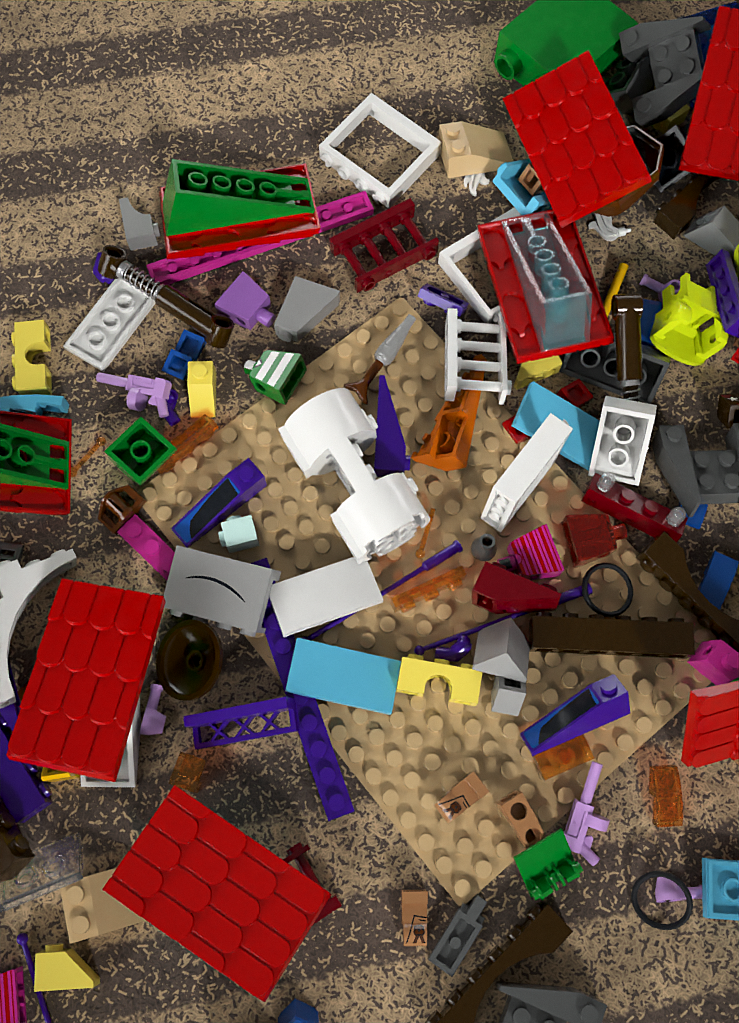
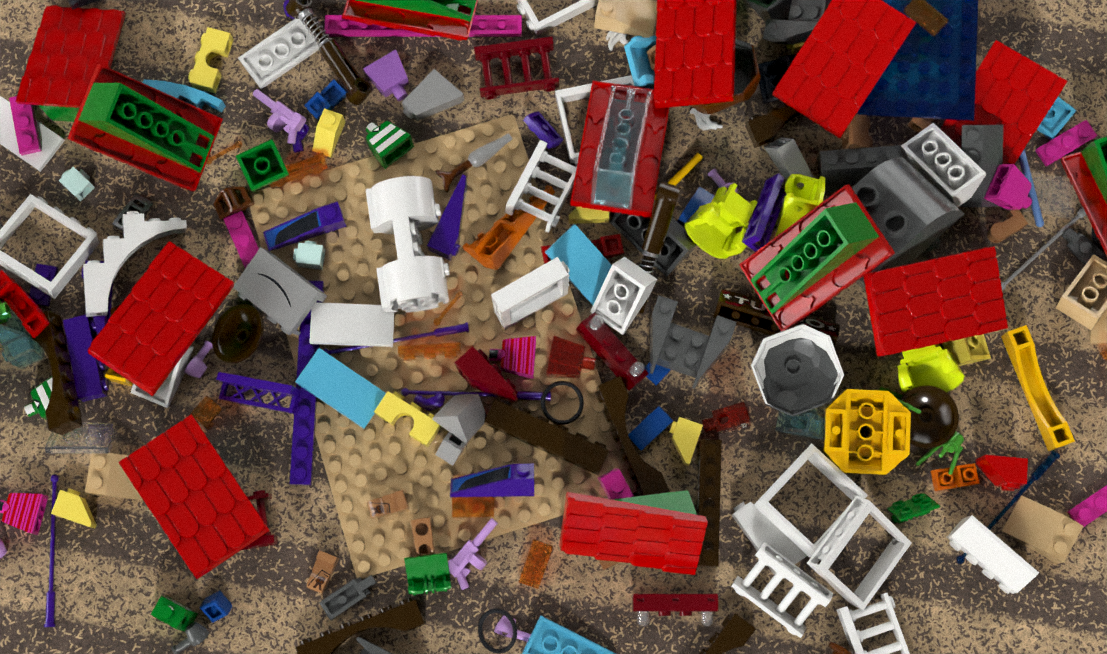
camera: 25 degrees right, 5 degrees up
dark grey cone [471,534,497,561] -> none

